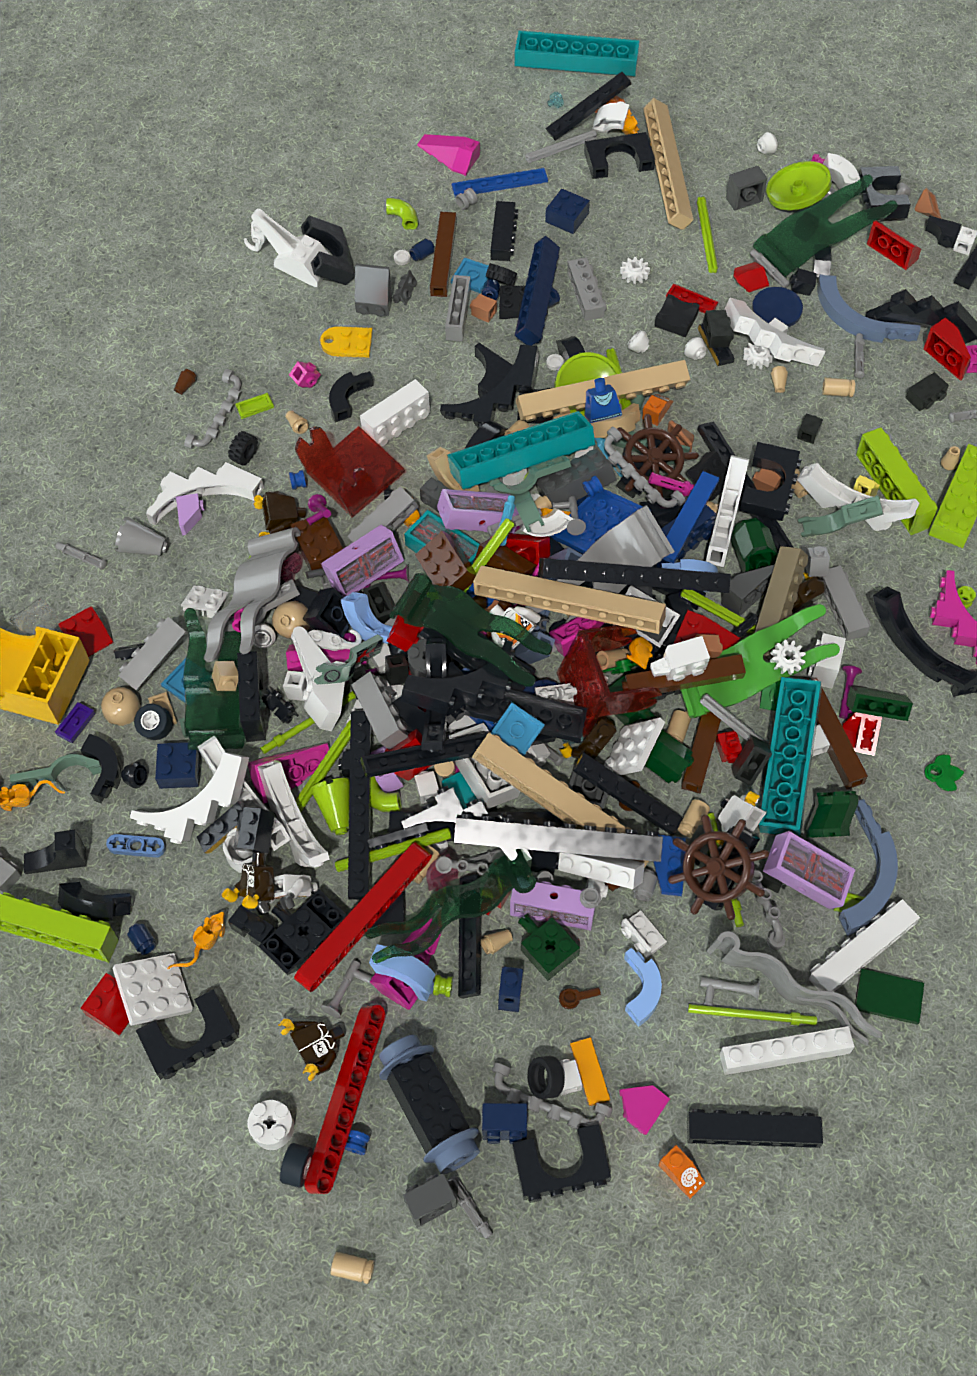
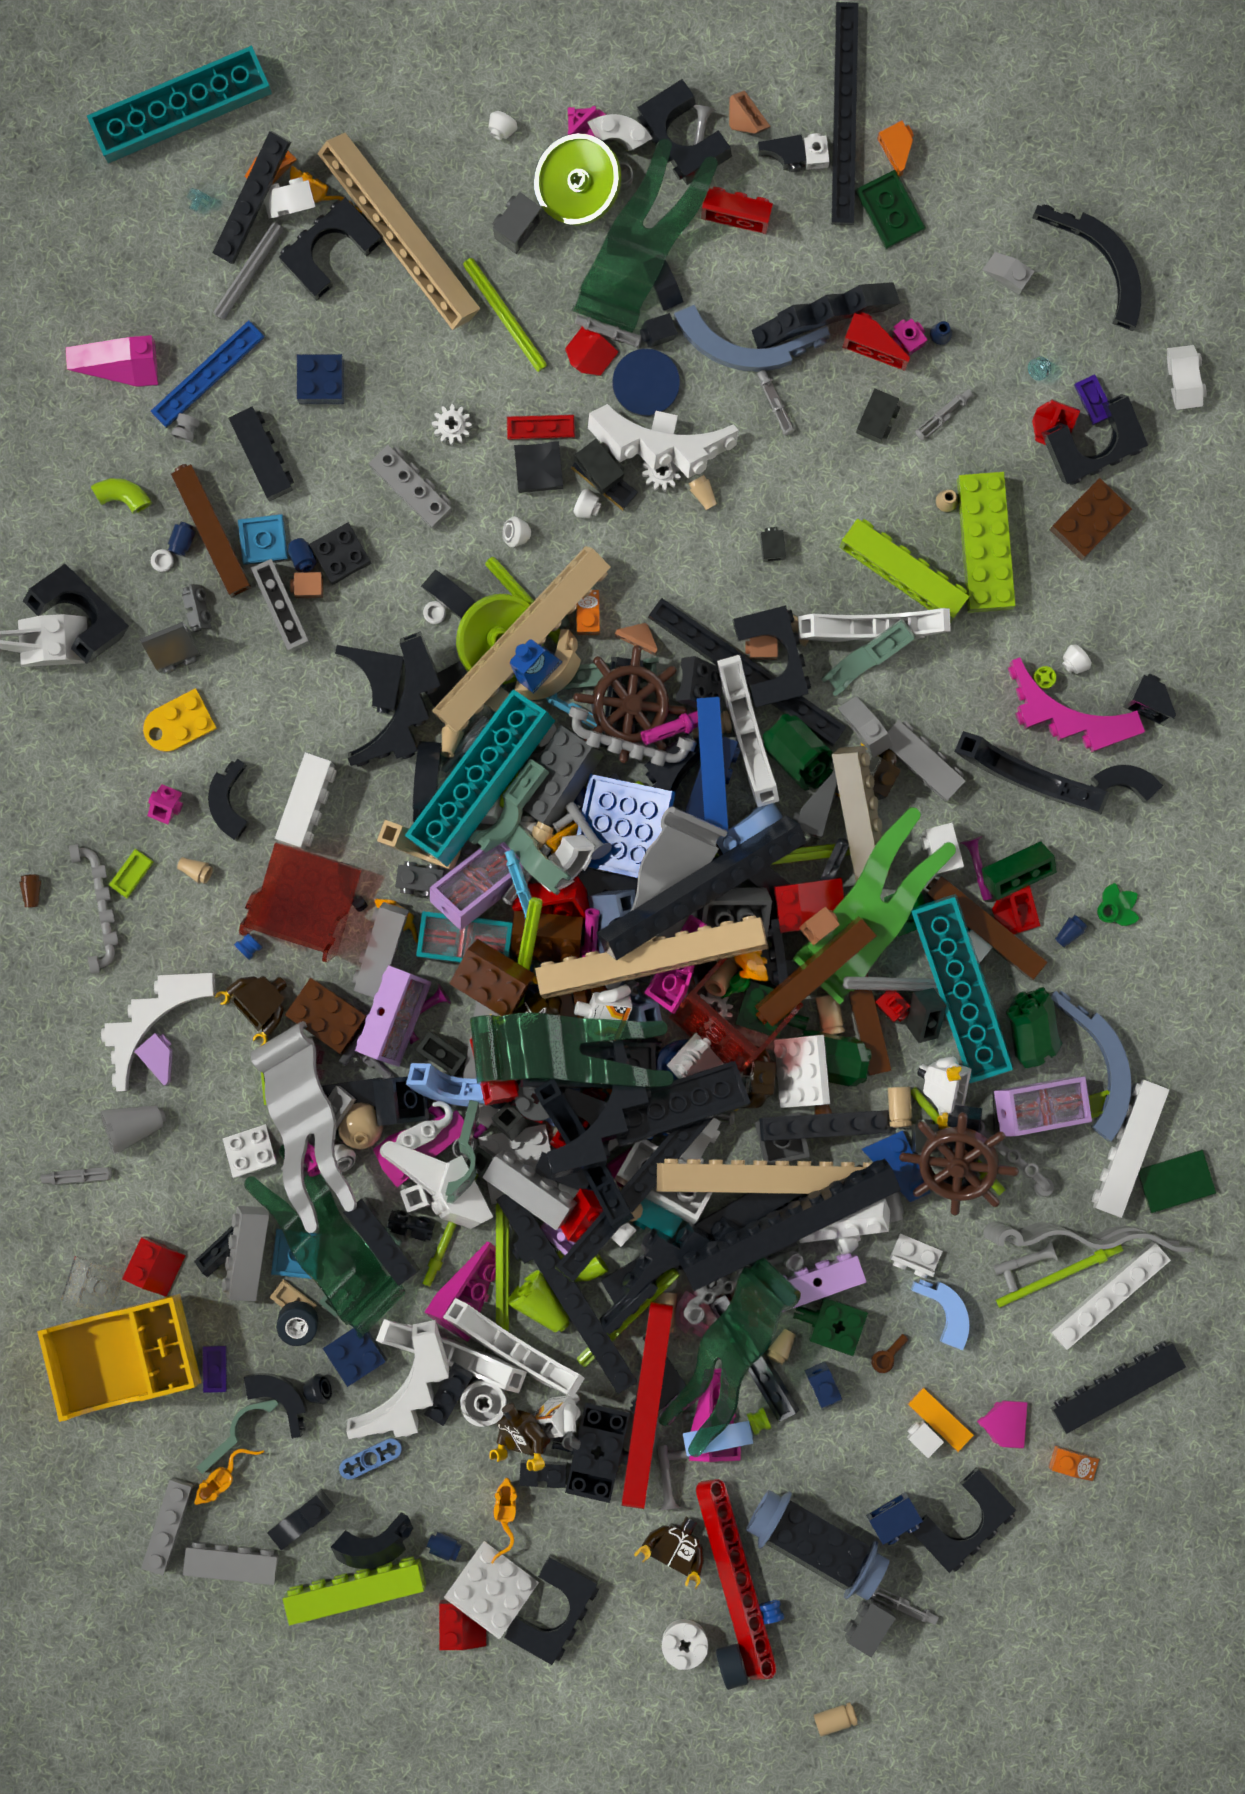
camera: 30 degrees left, 25 degrees up
tan cylinder [101,687,141,726] -> none
tan brick [212,661,238,691] -> none
black tyre [228,431,258,466] -> none
black slope [233,807,275,853] -> none
magenta piece [306,494,331,526] -> none
black tyre [485,263,517,286] -> none
dark azure tile [491,703,545,756] -> none
light grey bar [492,1062,613,1129] -> none
dark blue hinge [514,235,560,345] -> none
black tyre [527,1056,565,1099] -> none
light grey plate [580,888,601,909] -> none
blue wheel [582,475,604,498] -> none
white hinge [650,636,710,681] -> none
white gear [770,640,806,675] -> none
tan piece [822,378,855,397] -> none
light yellow arch [854,475,880,497] -> none
none -> dark blue cone [1055,914,1088,948]

